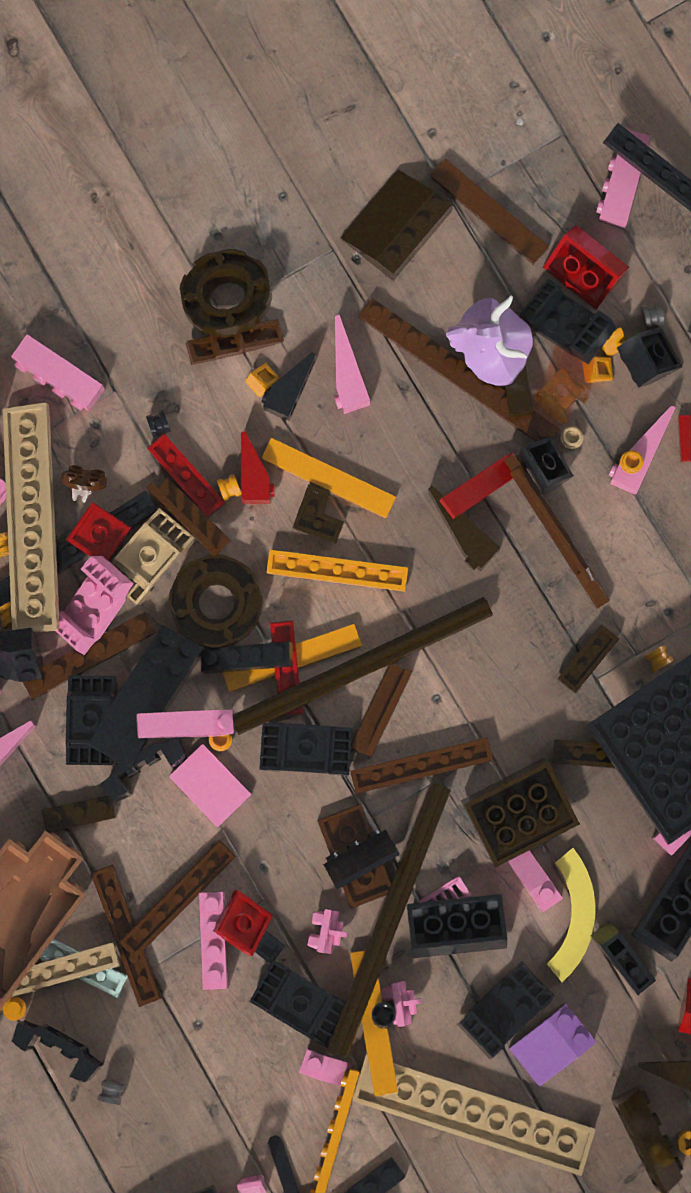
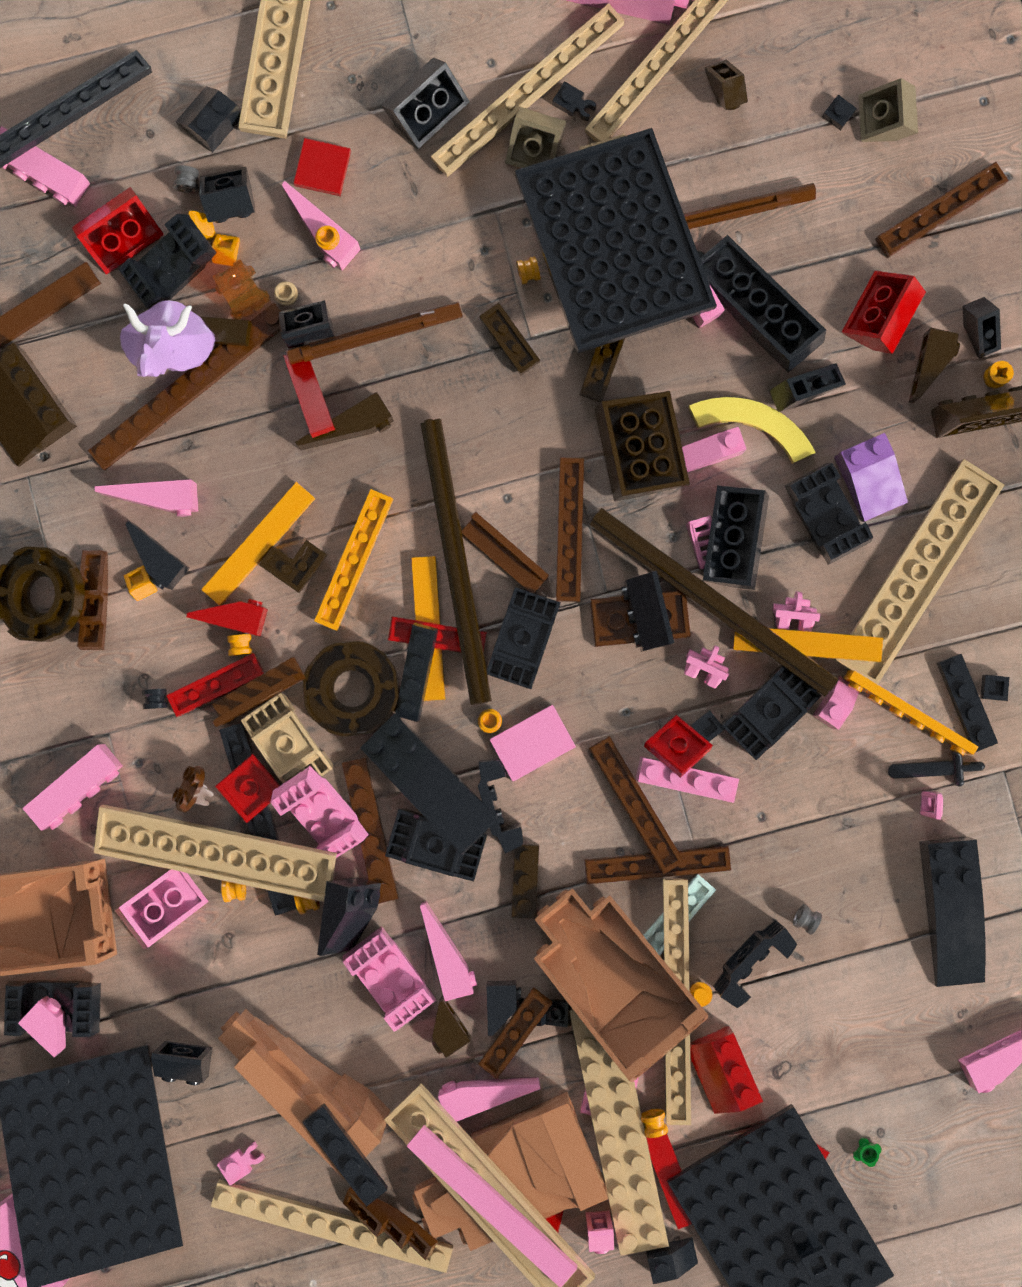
camera: 80 degrees left, 5 degrees up
bright pink slope [137,710,234,738] -> none
black wheel [372,1002,396,1029] -> none

